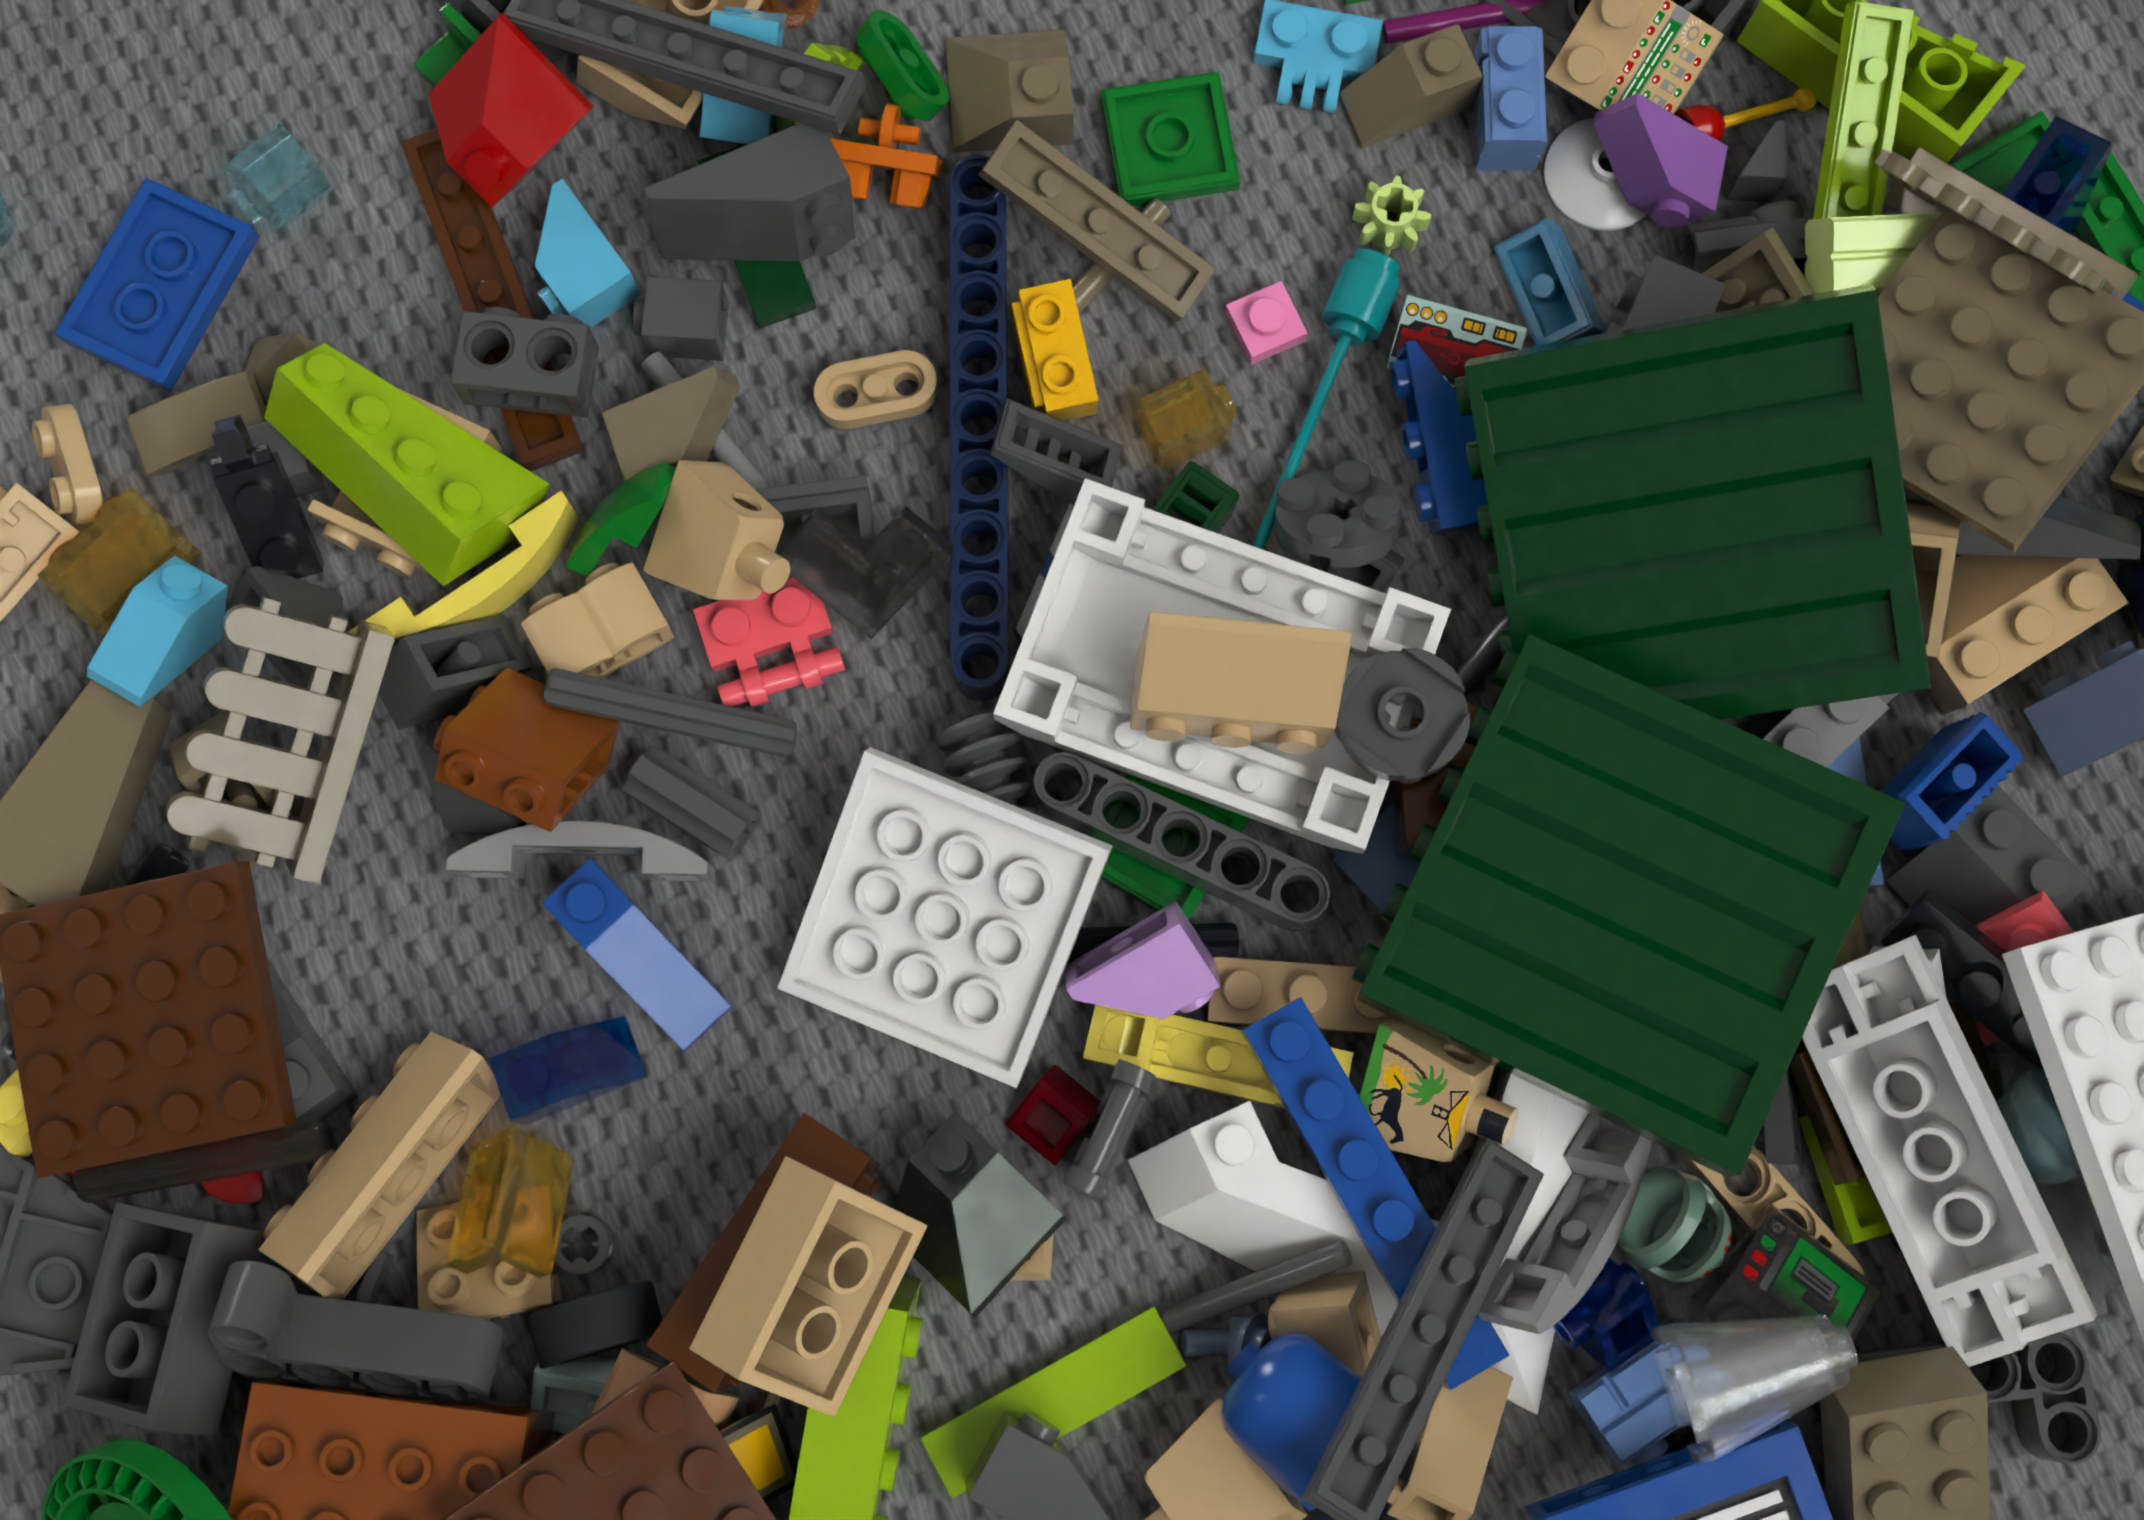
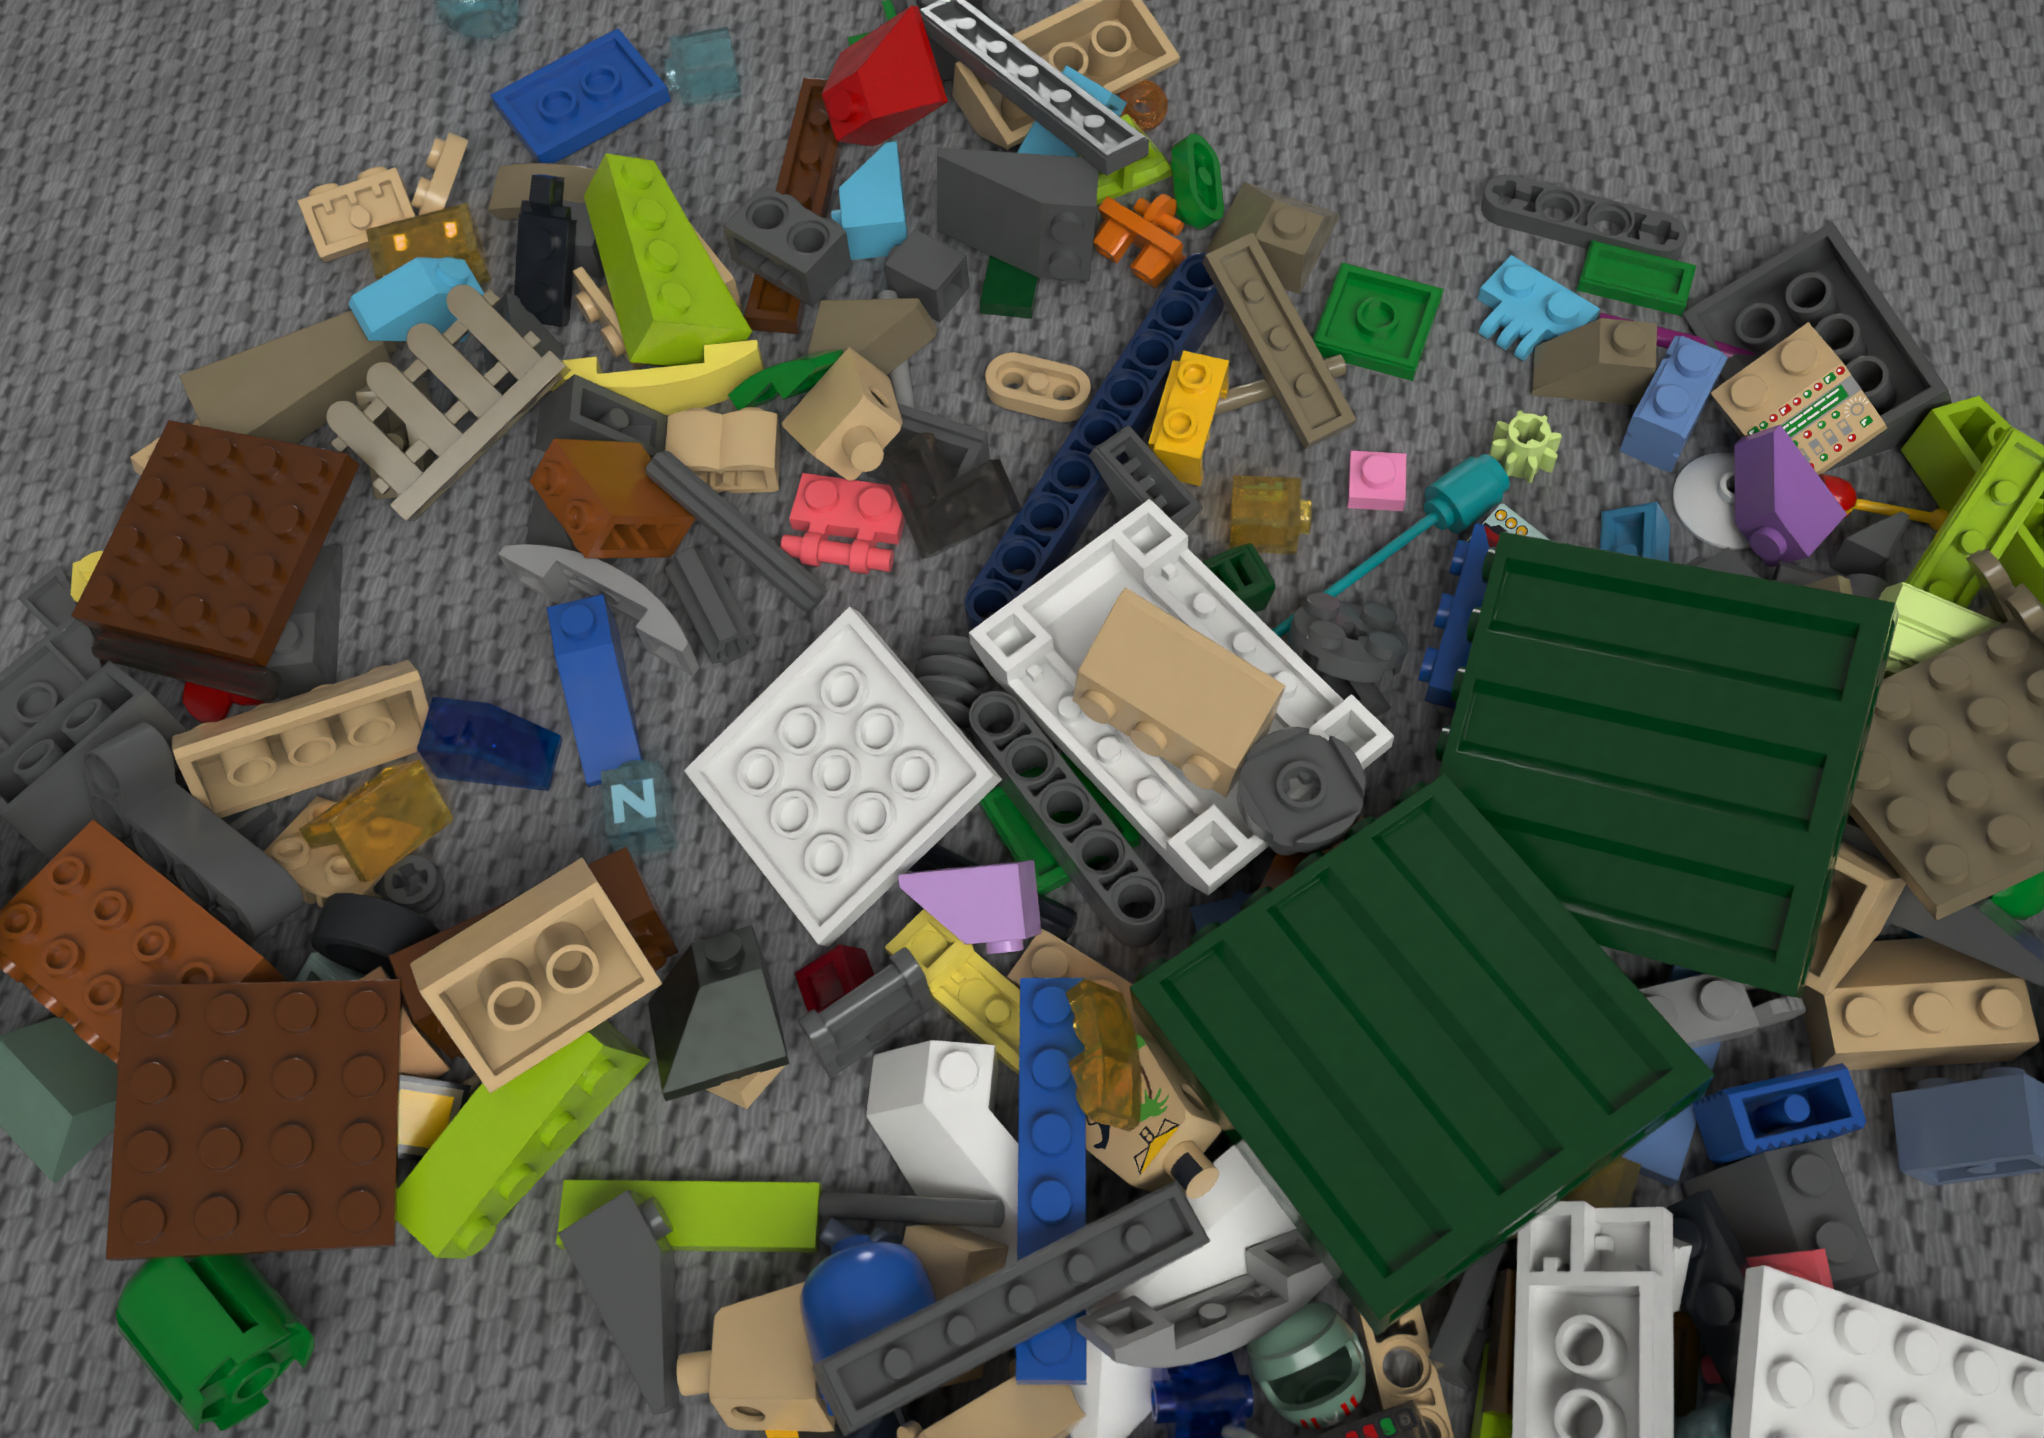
camera: 35 degrees right, 15 degrees down
none -> clear light blue brick [601,760,678,856]
none -> clear yellow slope [1065,978,1142,1132]

